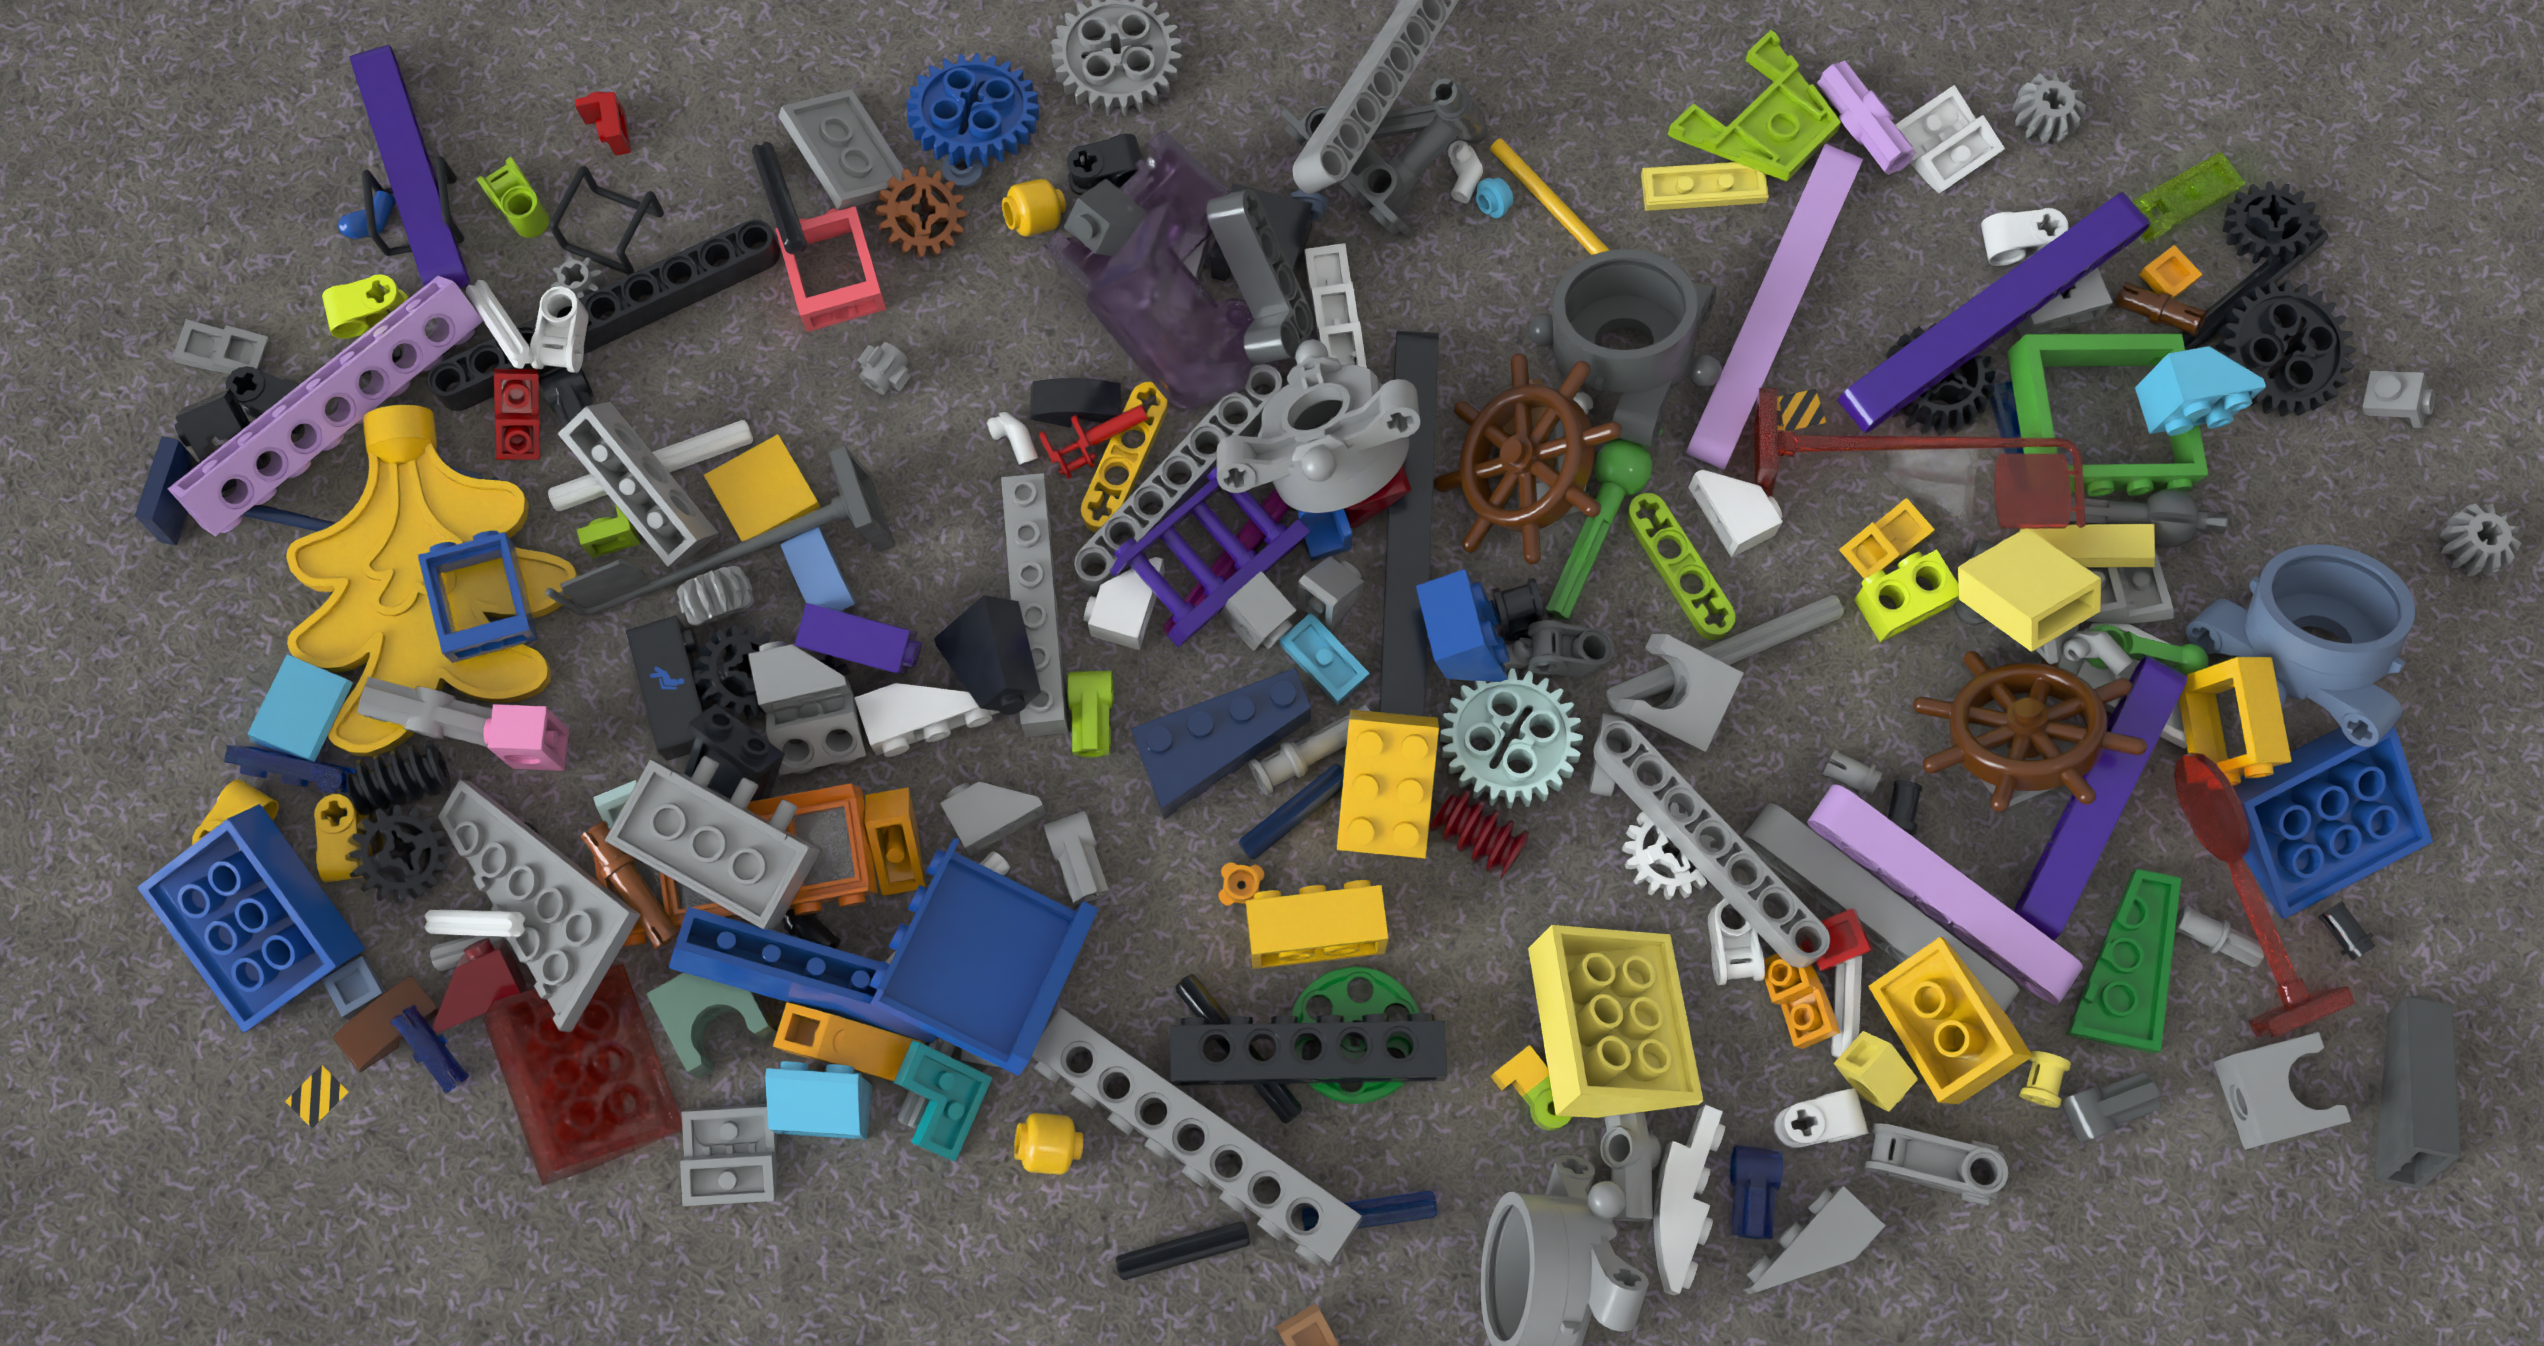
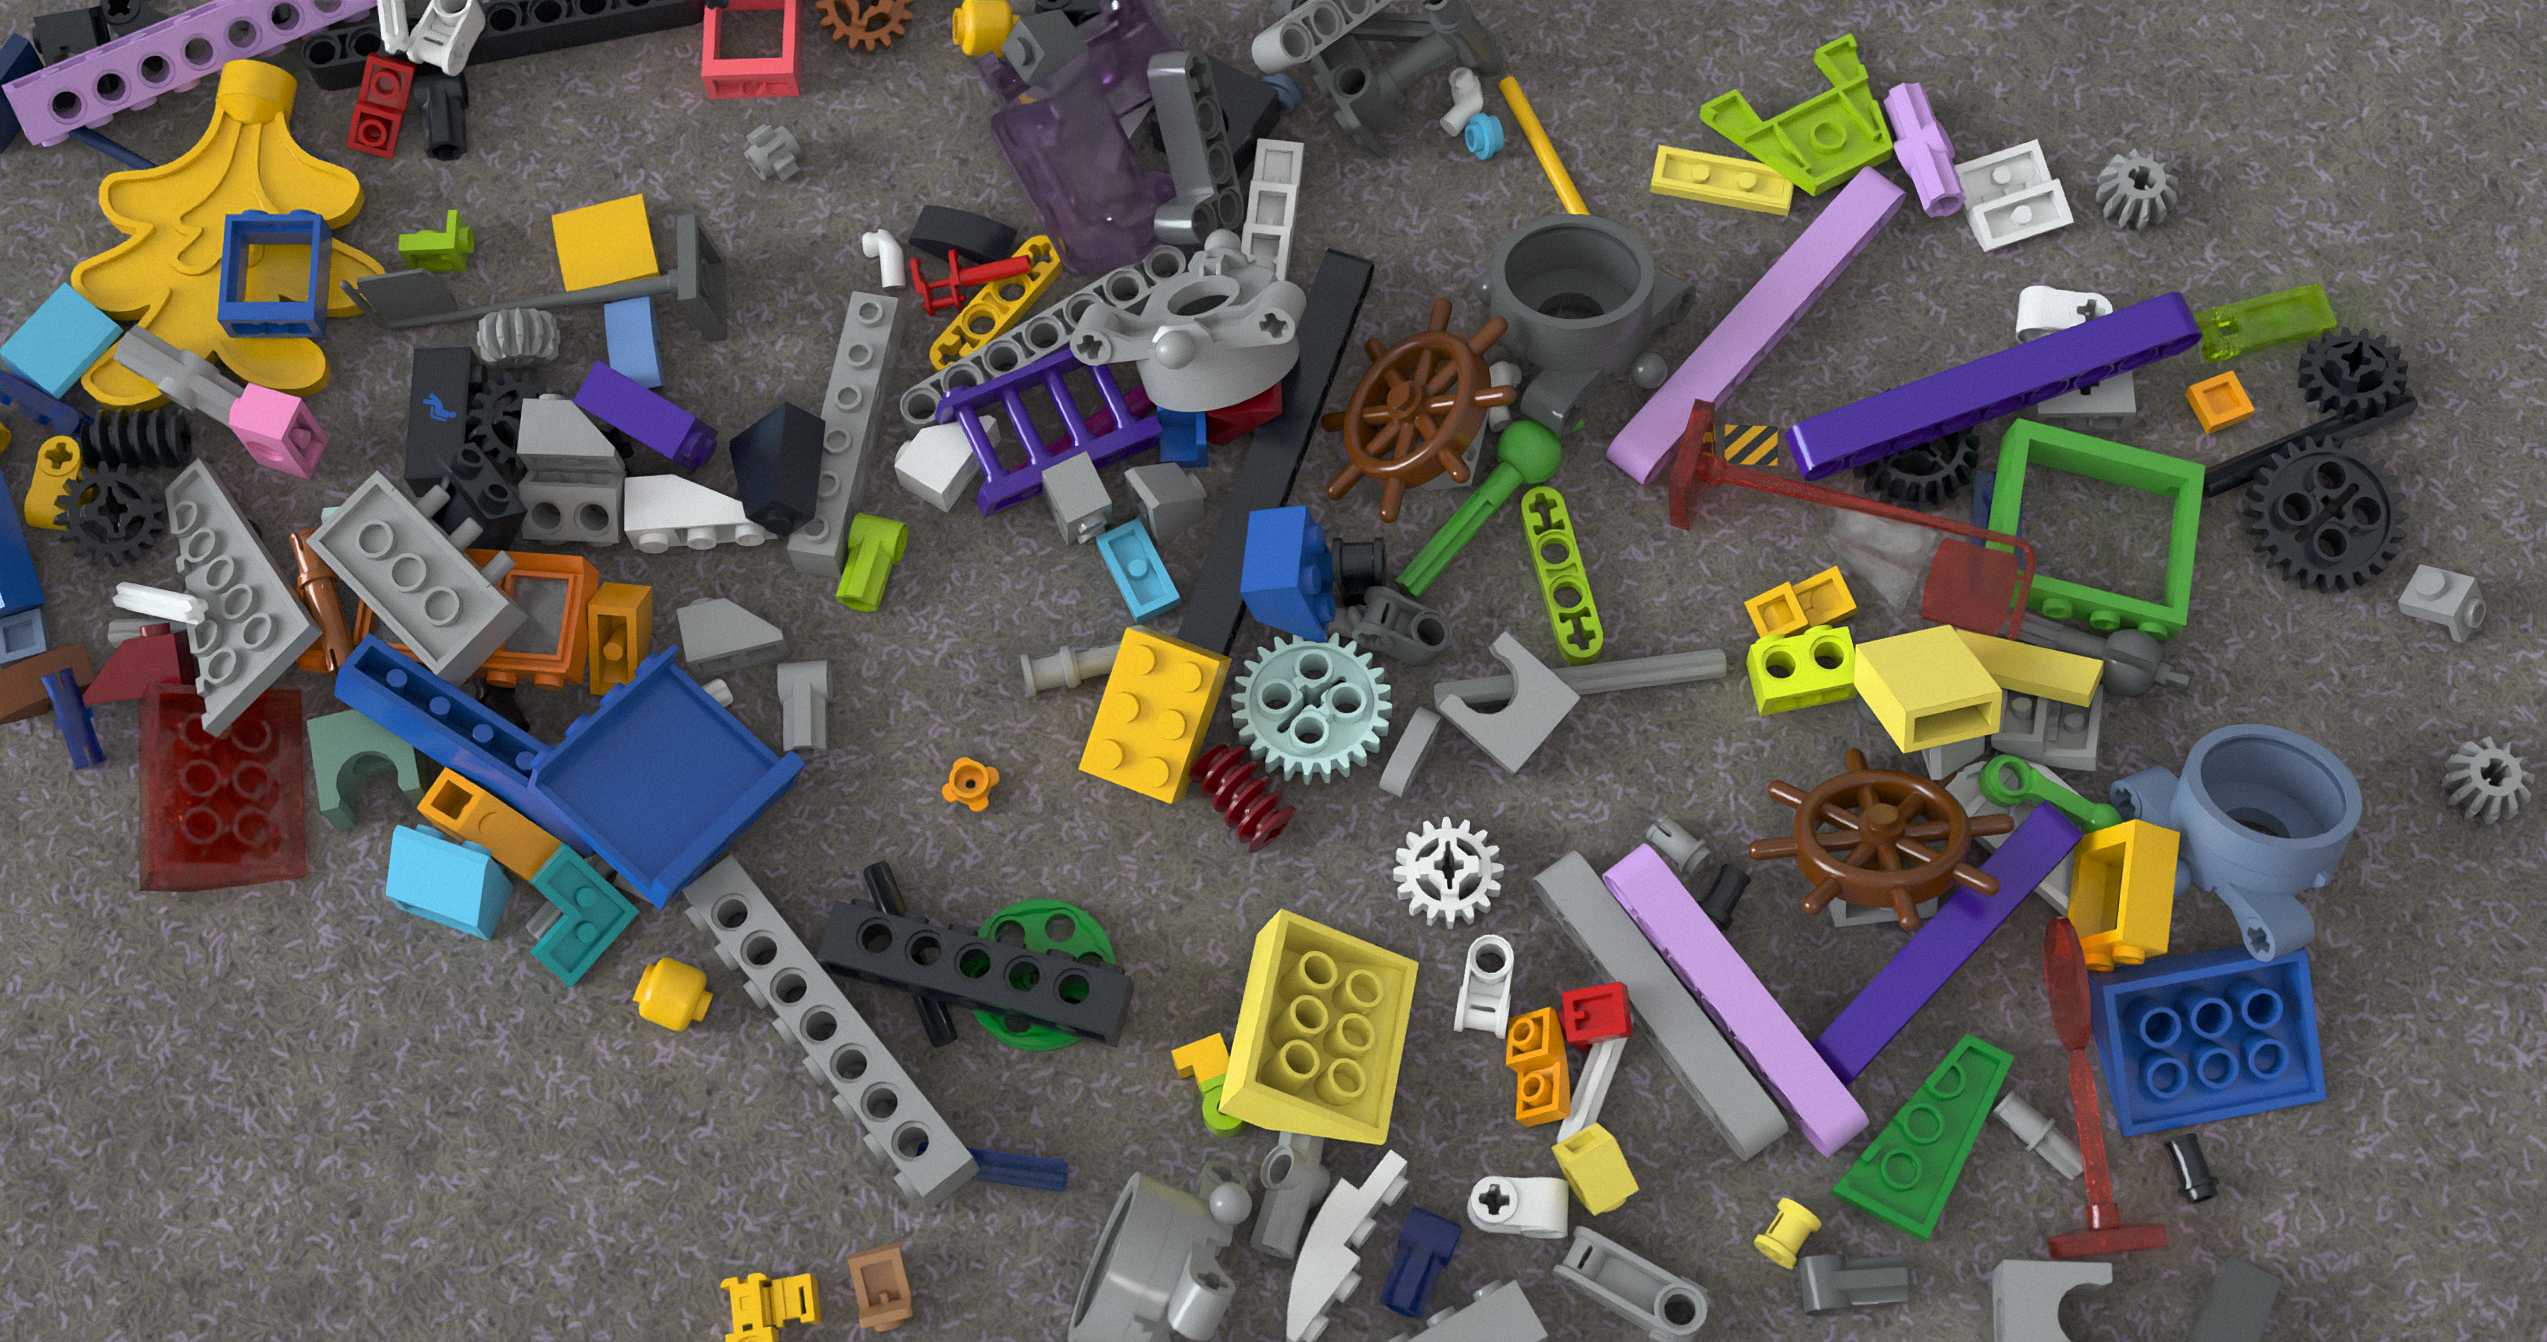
camera: 20 degrees right, 5 degrees down
white axle [548,420,753,511] -> none
light grey brick [558,402,719,567] -> none
light grey slope [680,1104,777,1206] -> none
black axle [1115,1221,1250,1280] -> none
dark blue wedge [1131,668,1312,820] -> none
dark blue axle [1239,764,1344,859] -> none
yellow brick [1246,880,1388,969] -> none
light grey beam [1593,720,1830,968] -> none
white slope [1688,470,1783,558] -> none
yellow slope [1868,937,2033,1105] -> none
light grey arm [2063,631,2133,675] -> none
reddish brown pin [2115,282,2207,336] -> none
medium azure slope [2135,346,2266,436] -> none

